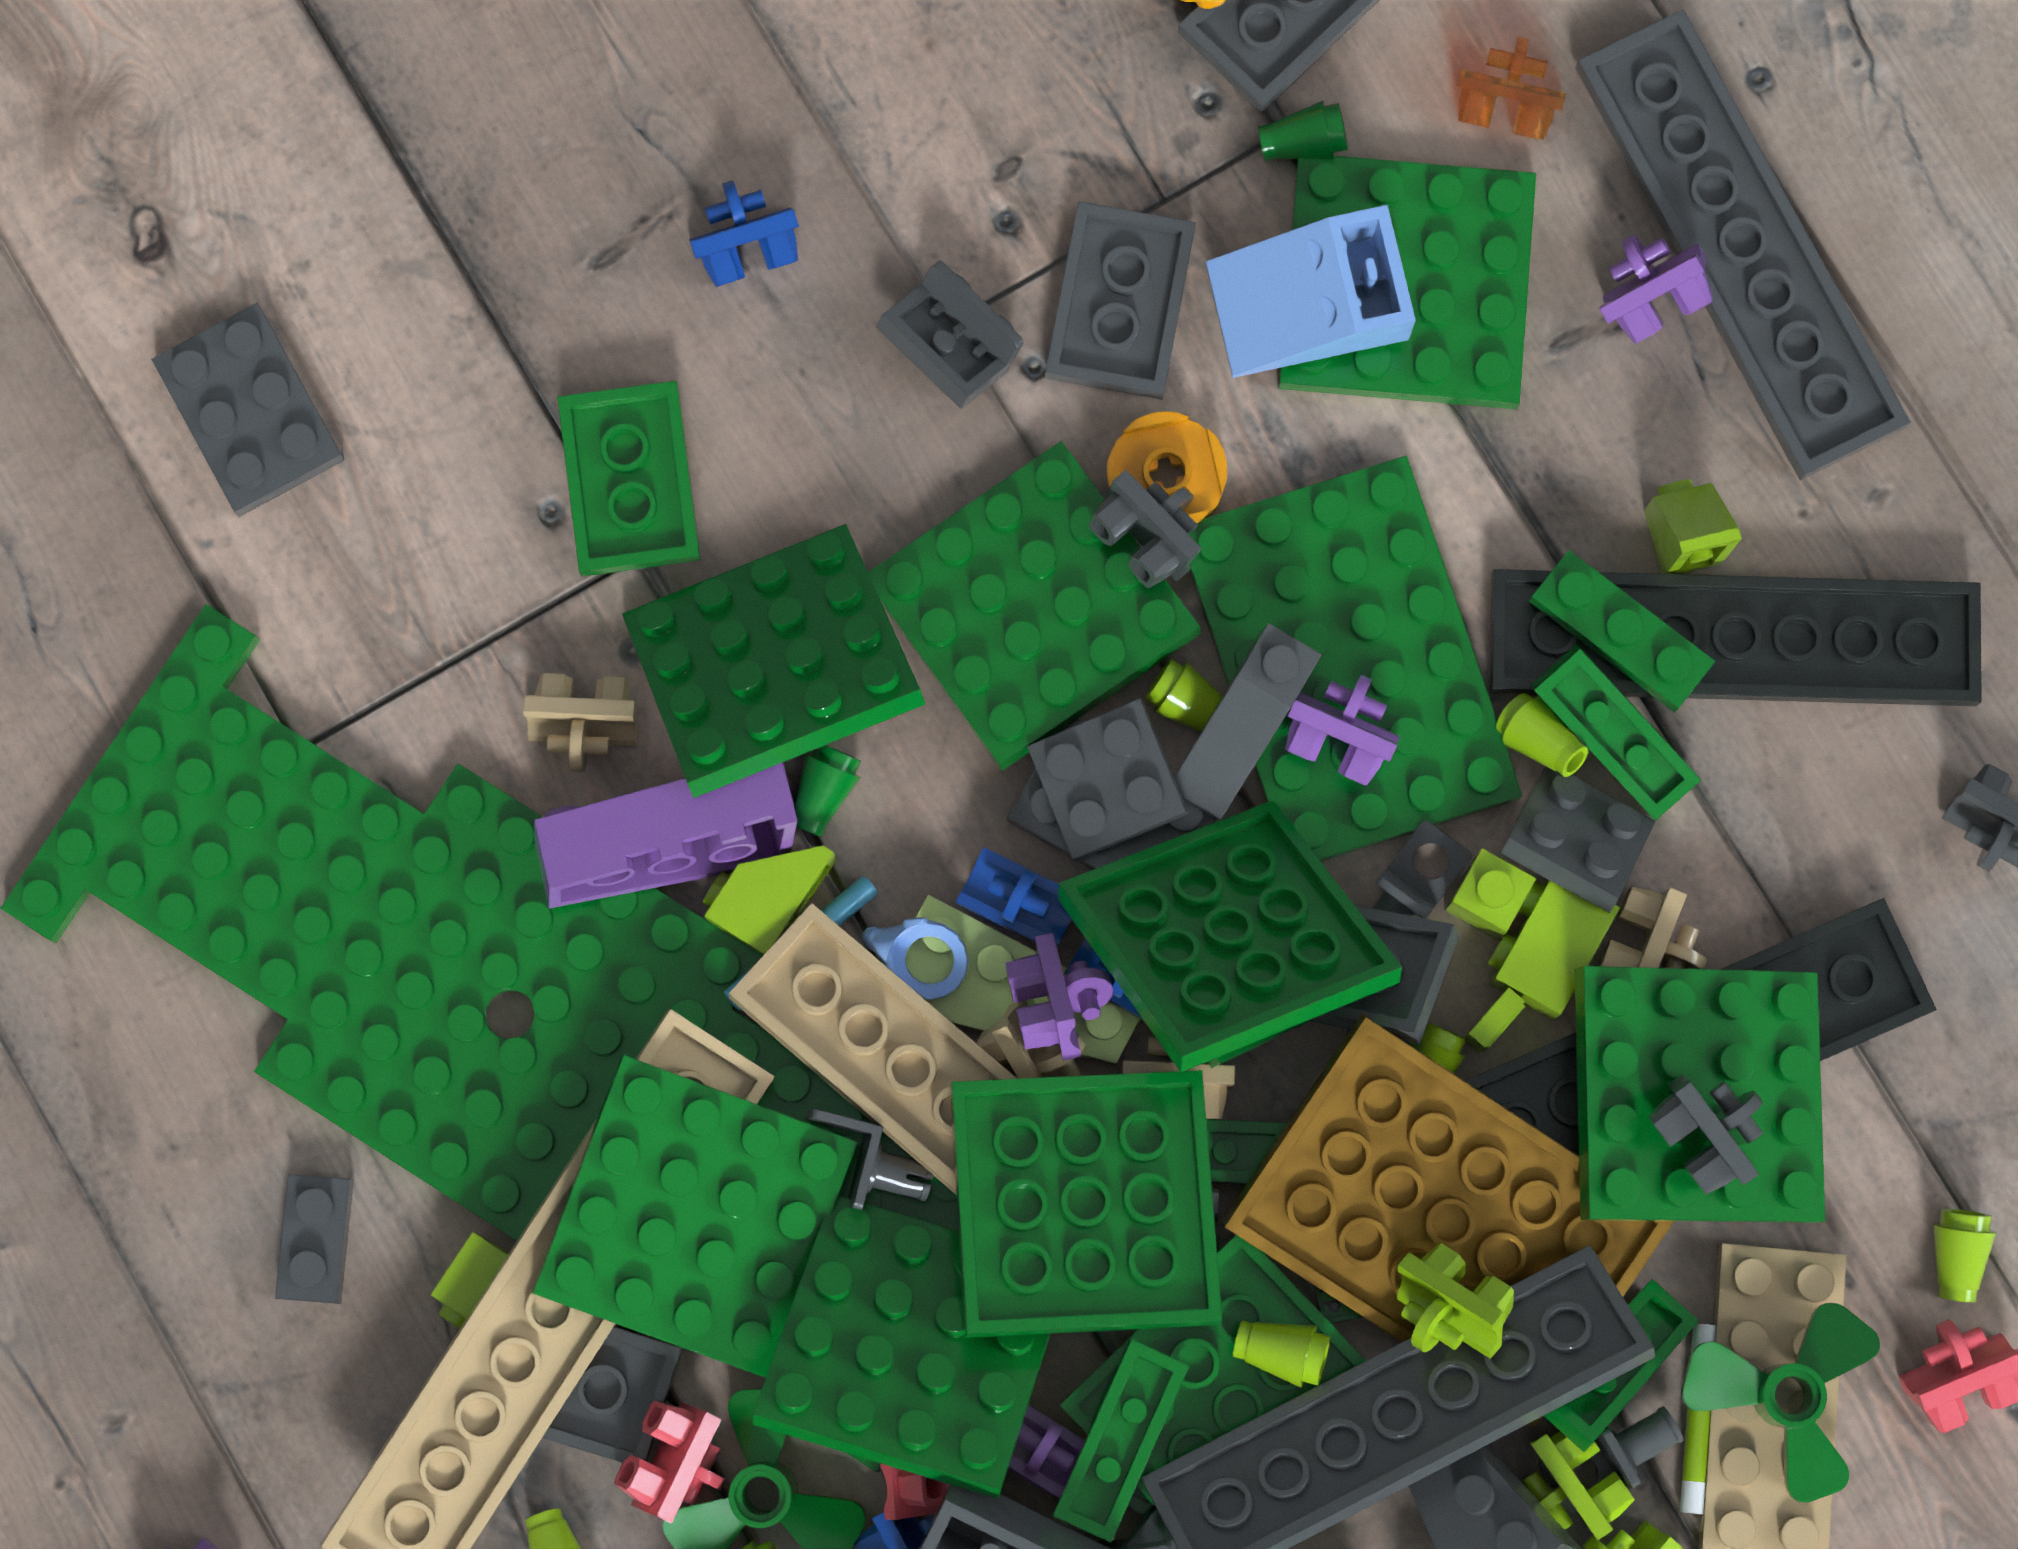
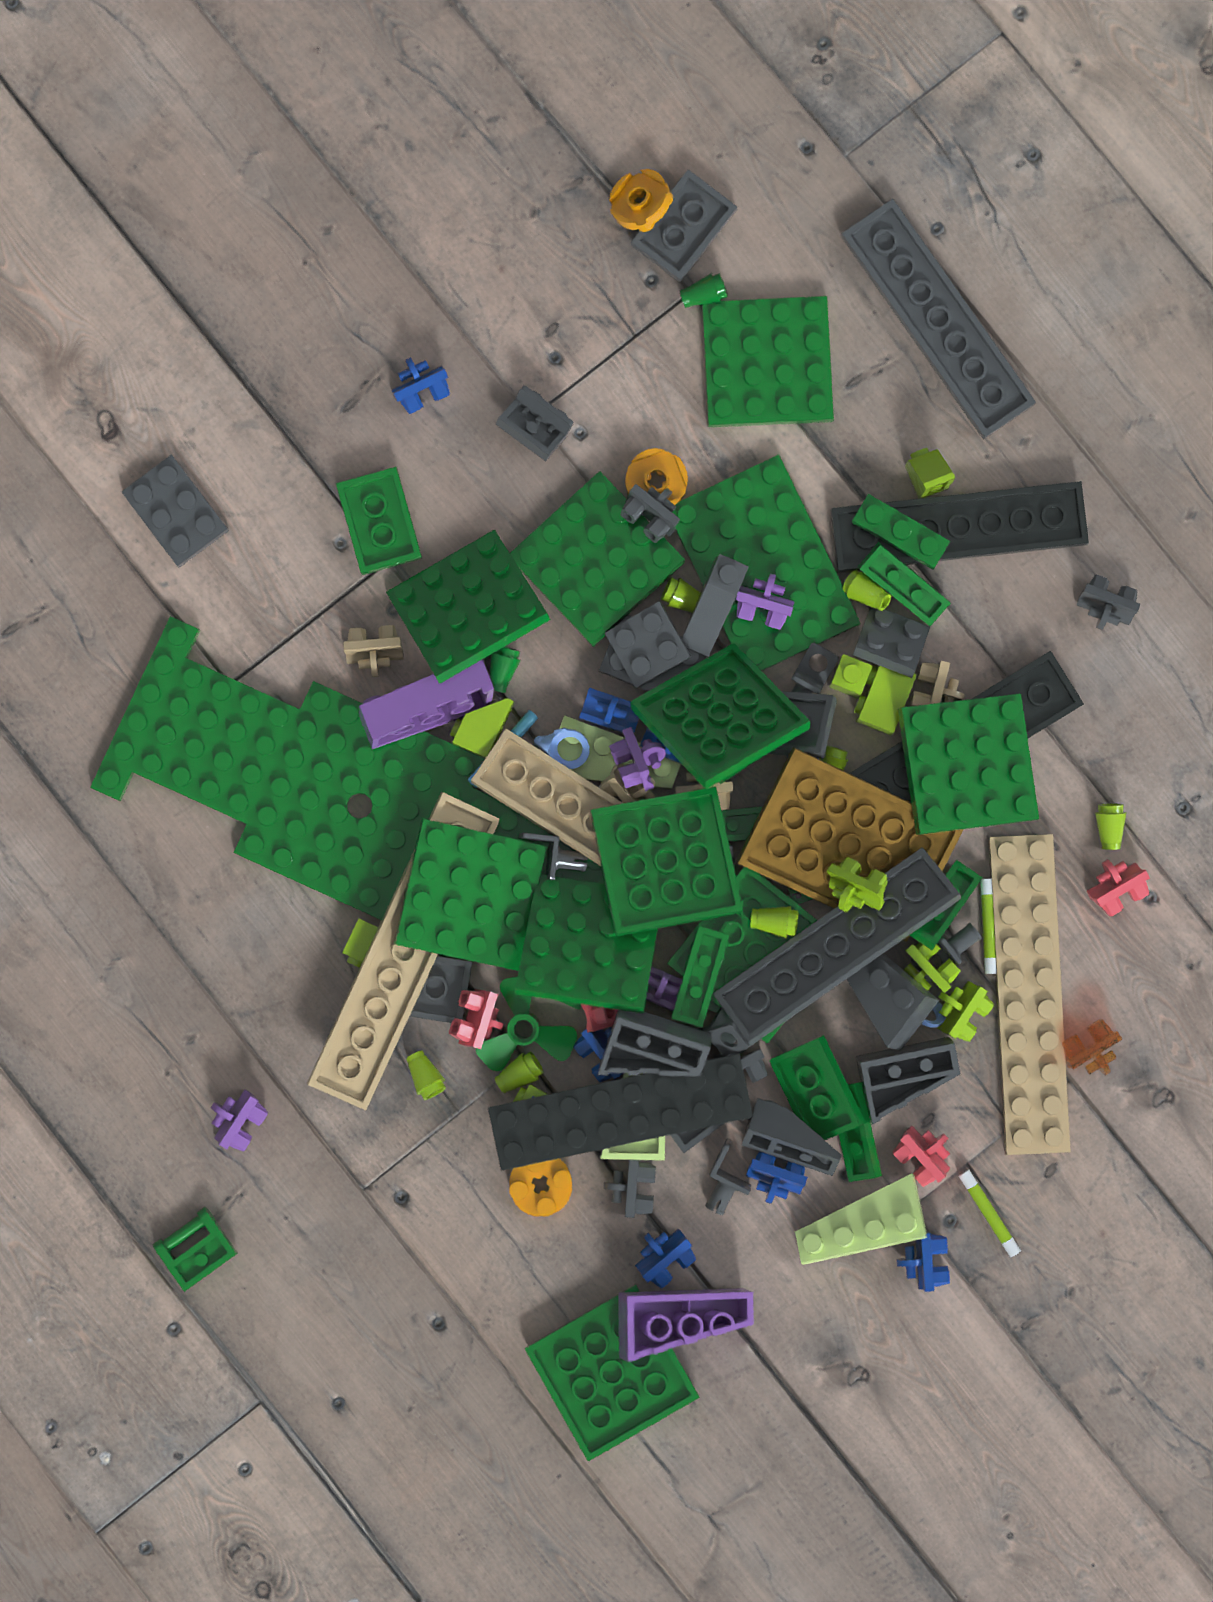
camera: 10 degrees left, 5 degrees up
dark grey plate [275,1174,354,1304] -> none
dark grey plate [1045,201,1196,400] -> none
light blue slope [1205,205,1416,378] -> none
clear orange hips [1456,36,1566,140] -> none
lime tile [1464,987,1525,1053] -> none
medium lavender hips [1599,234,1713,343] -> none
dark grey hips [1648,1074,1763,1194] -> none
green piece [1681,1303,1880,1503] -> none

